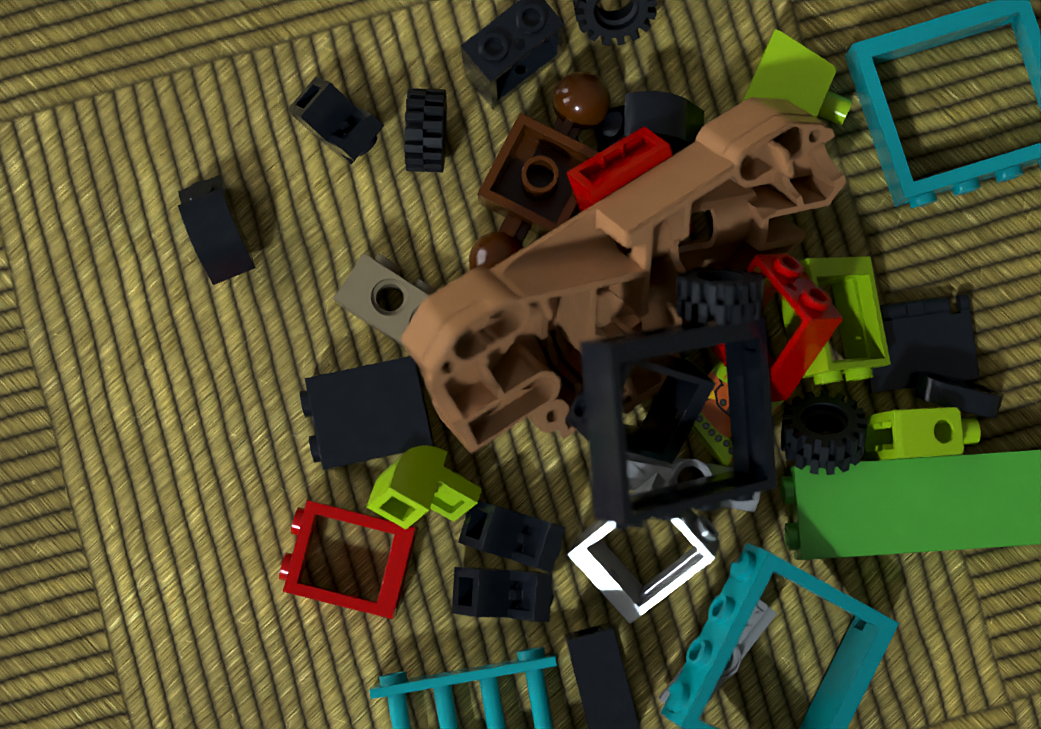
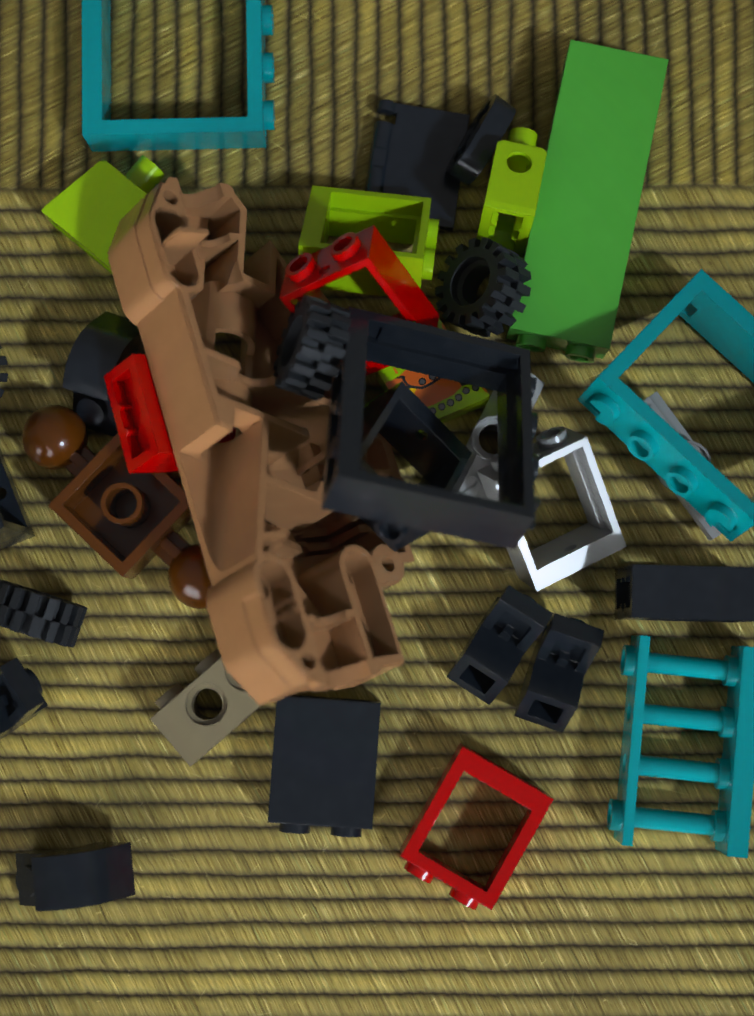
camera: 75 degrees left, 0 degrees up
lime brick [367,445,482,529] -> none

